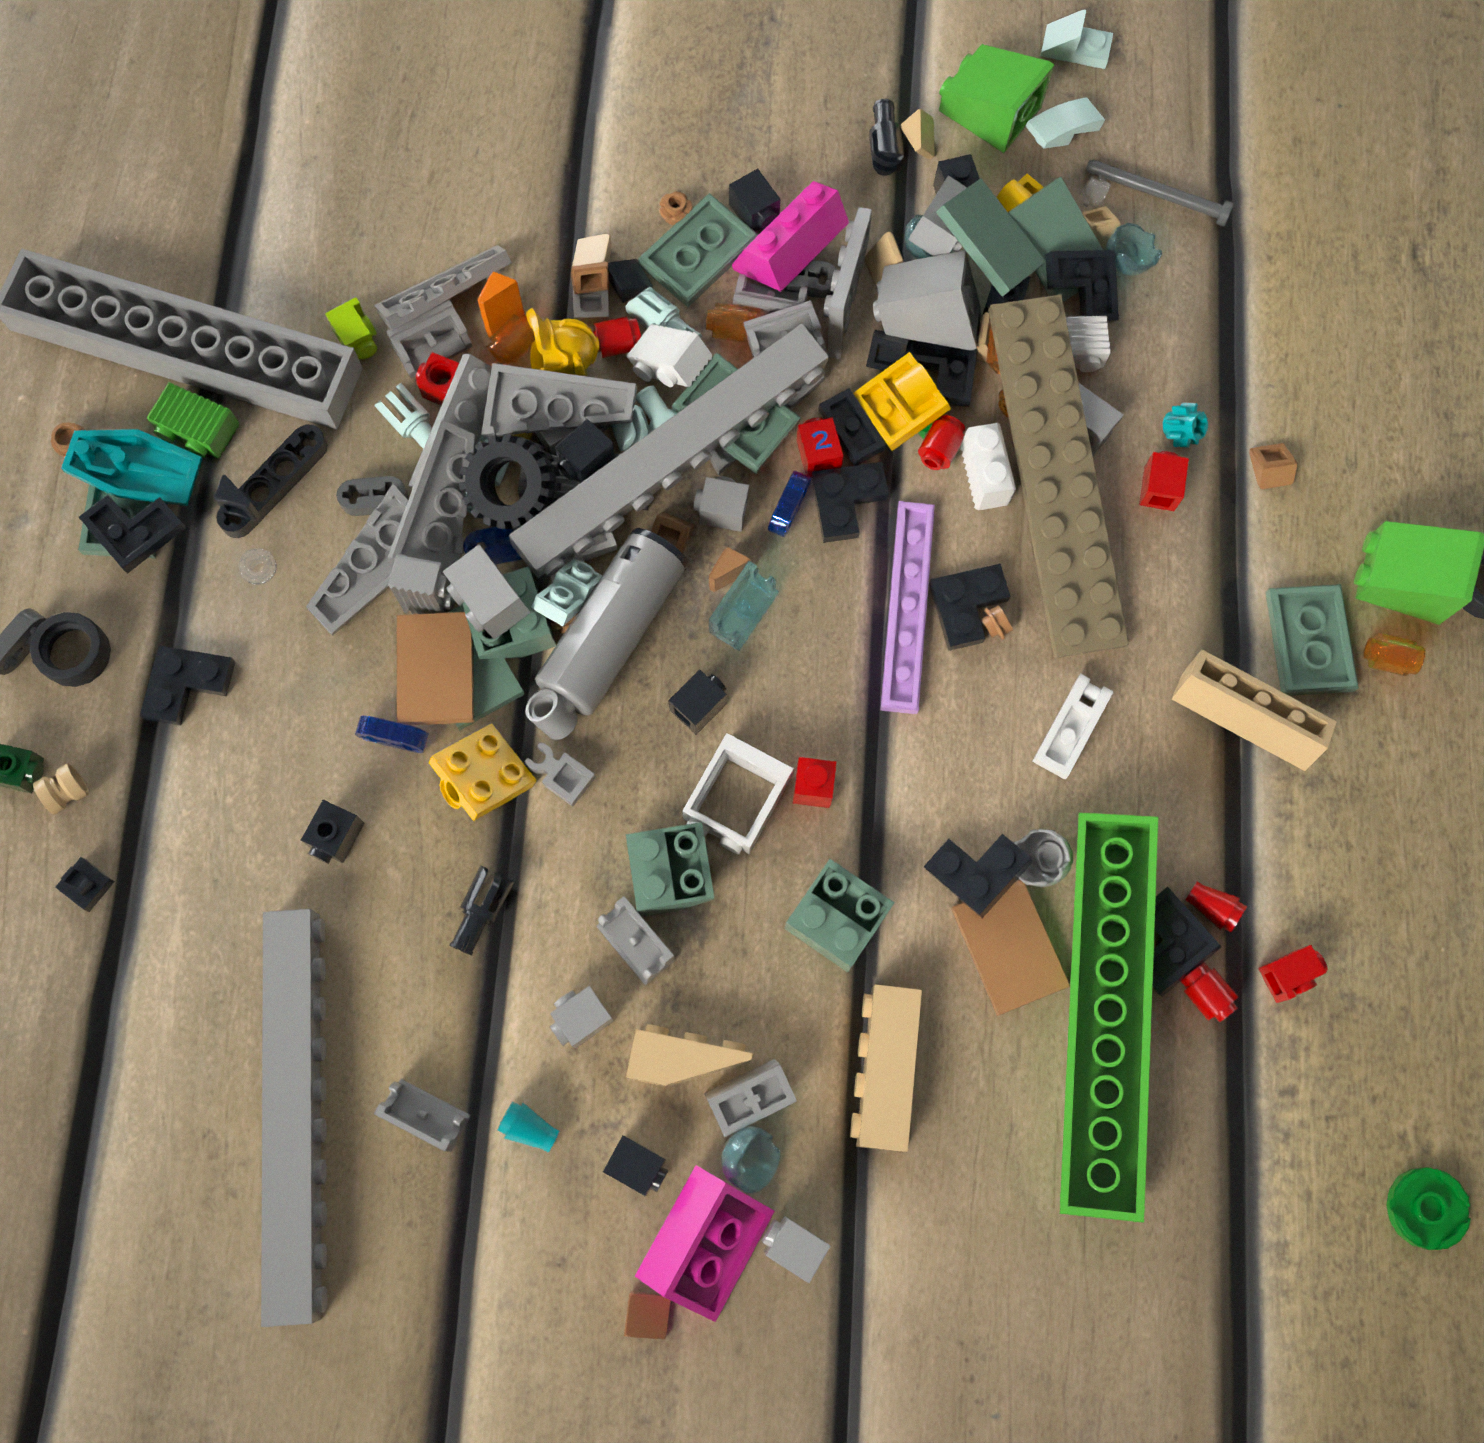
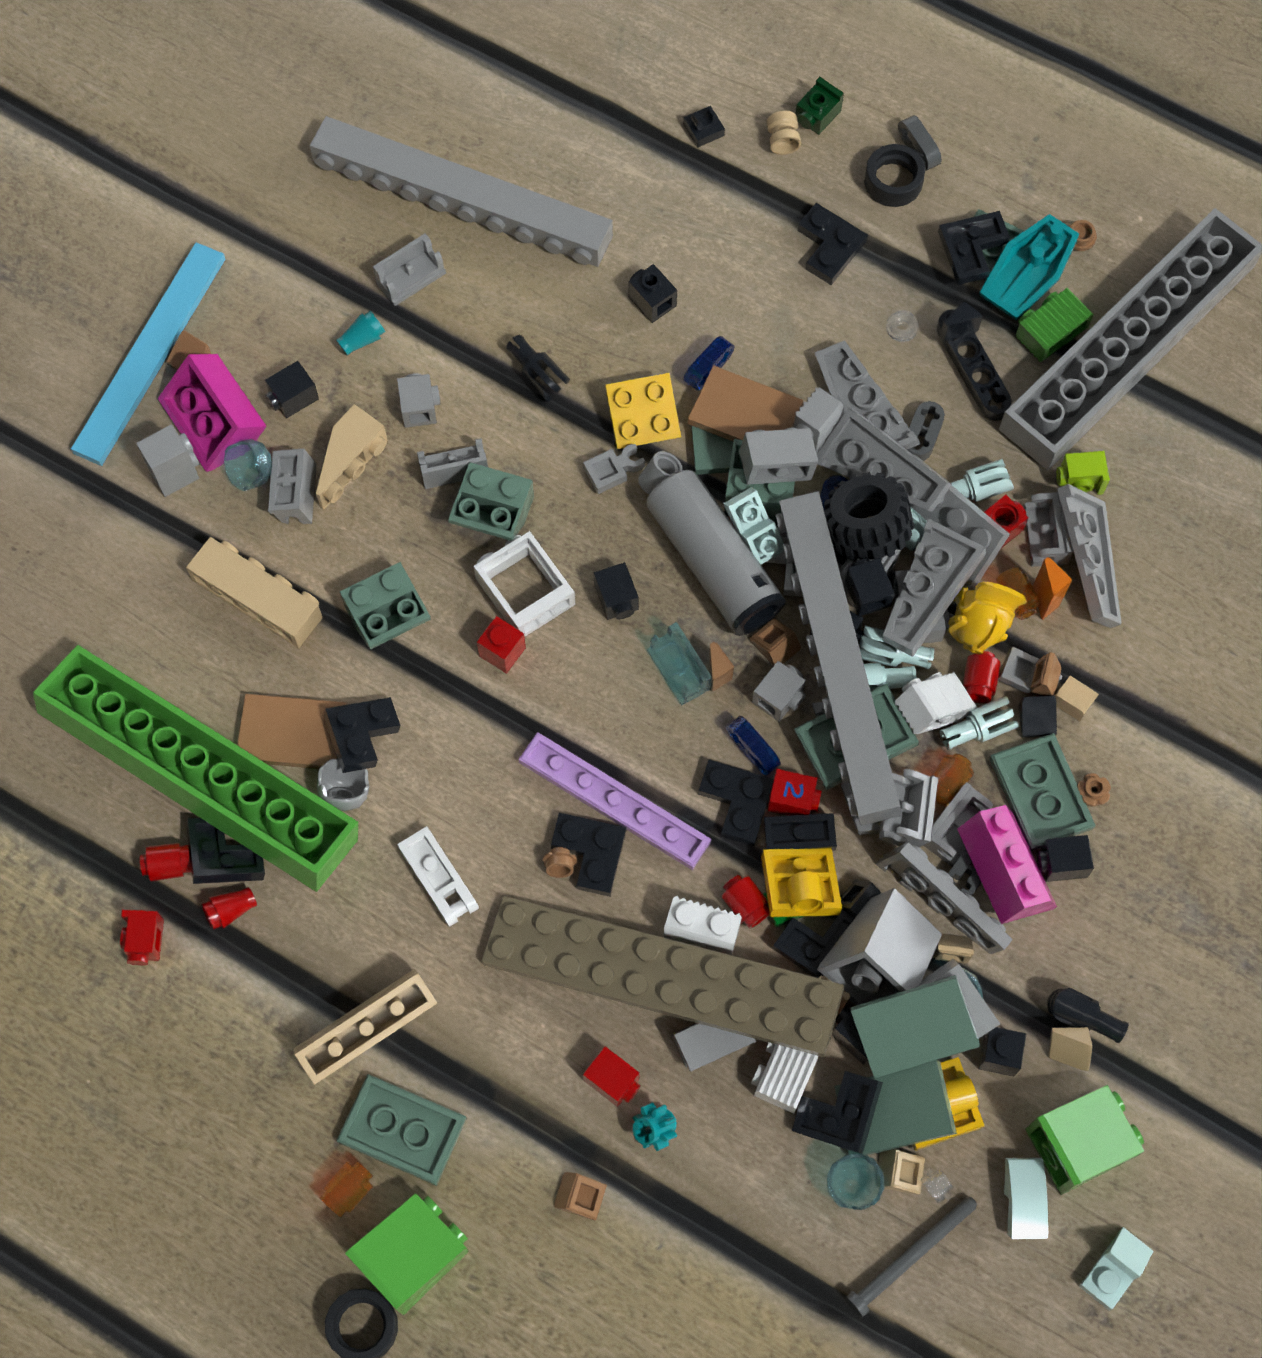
camera: 120 degrees right, 5 degrees down
none -> medium azure tile [71,242,226,466]

